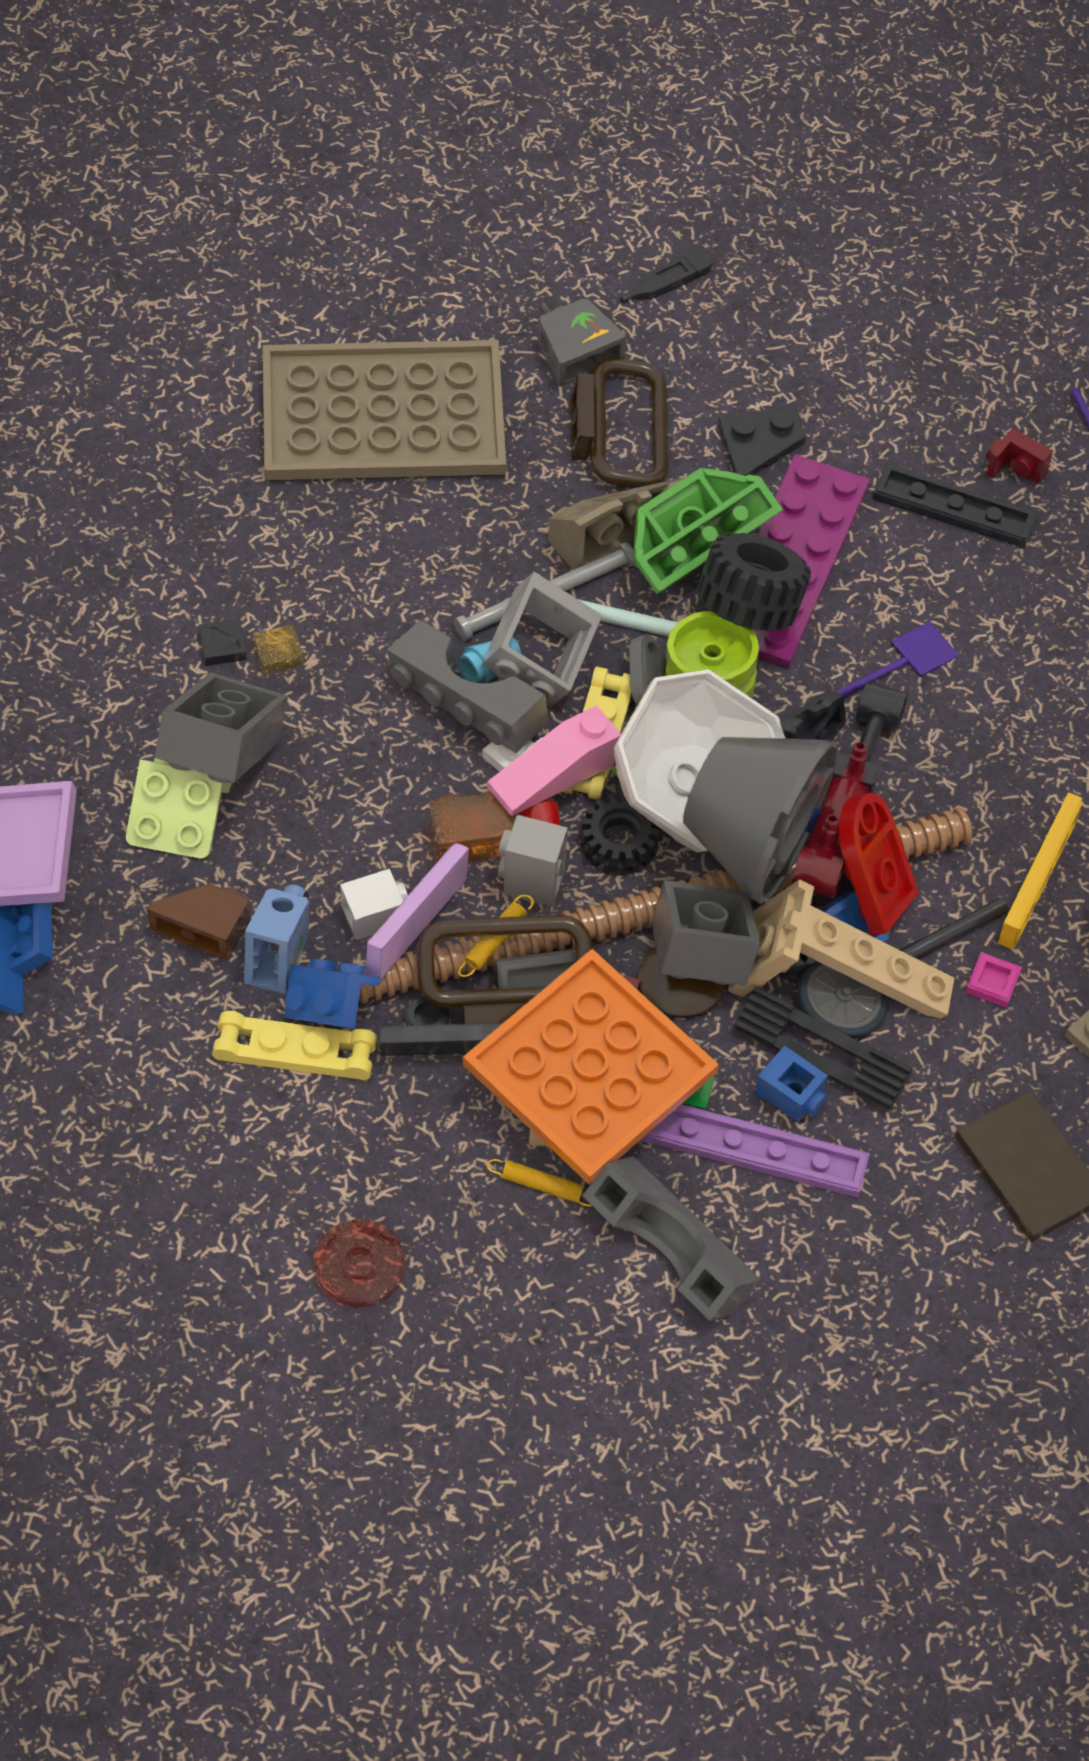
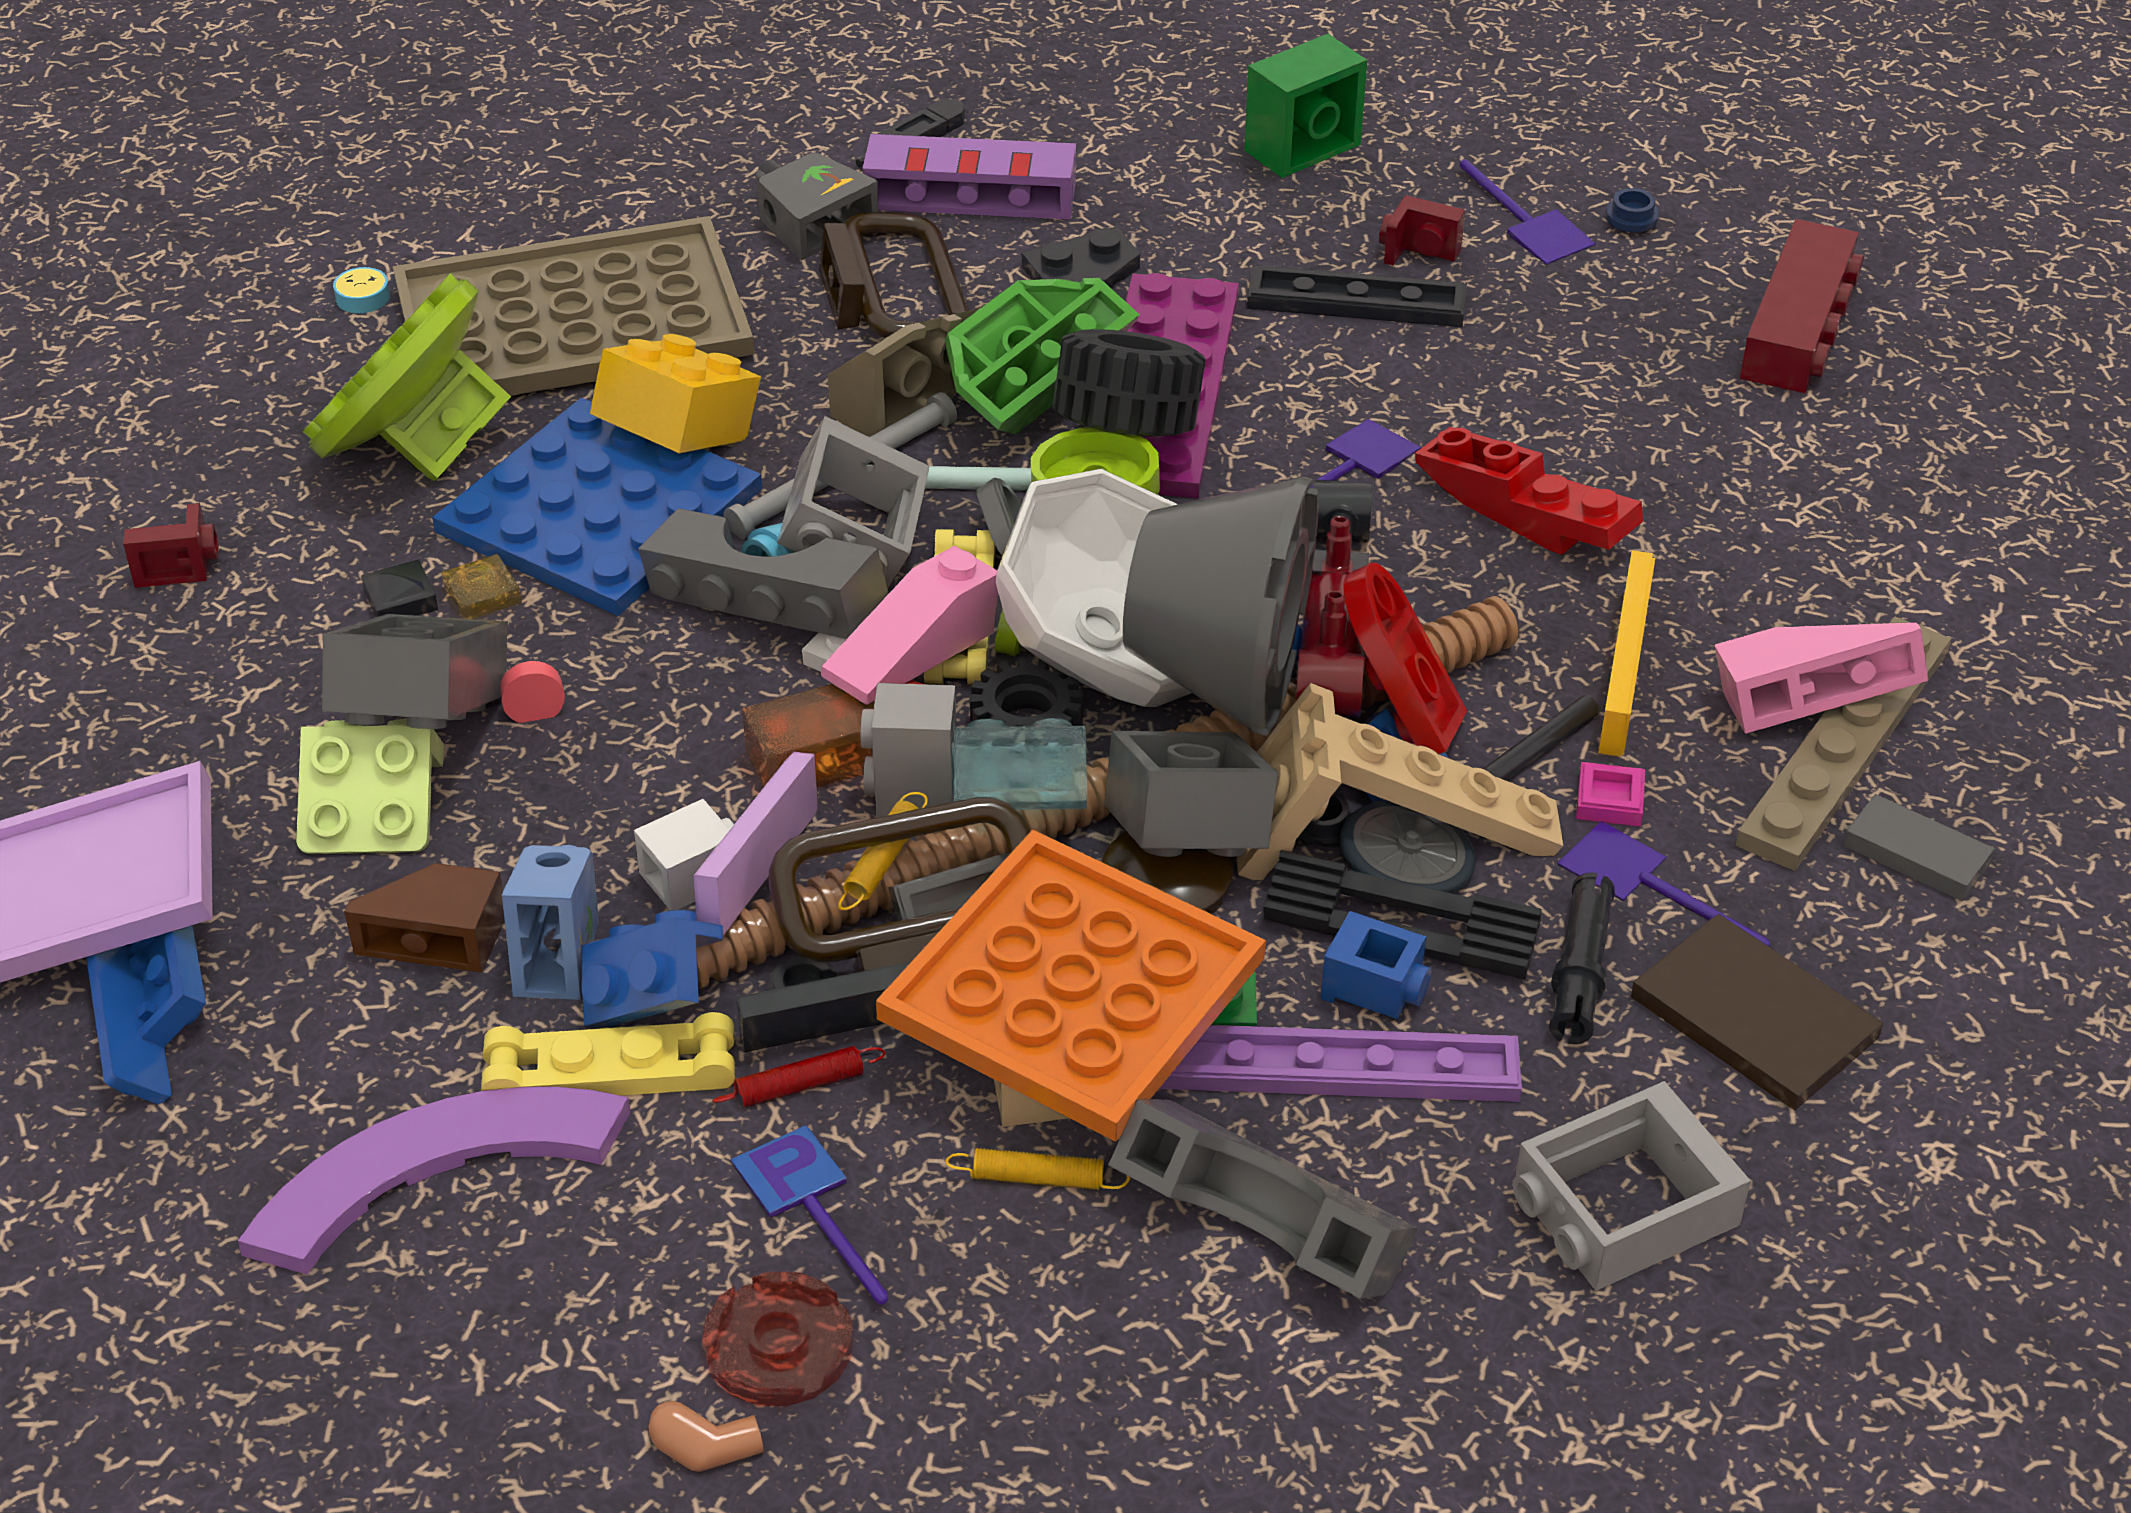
camera: 10 degrees left, 15 degrees down
none -> dark red bracket [123,503,219,588]
none -> medium lavender tile [238,1087,631,1275]
none -> lime bracket [302,273,511,481]
none -> tile [333,267,390,313]
none -> blue plate [432,397,763,616]
none -> coral tile [499,661,565,723]
none -> yellow brick [590,334,761,453]
none -> nougat arm [649,1401,764,1472]
none -> red piece [712,1045,886,1108]
none -> piece [730,1125,889,1305]
none -> medium lavender brick [863,134,1076,219]
none -> clear light blue bracket [954,718,1087,810]
none -> green brick [1244,34,1367,178]
none -> red slope [1415,427,1643,555]
none -> light grey window [1513,1081,1751,1291]
none -> black pin [1549,872,1615,1044]
none -> dark purple piece [1557,821,1770,947]

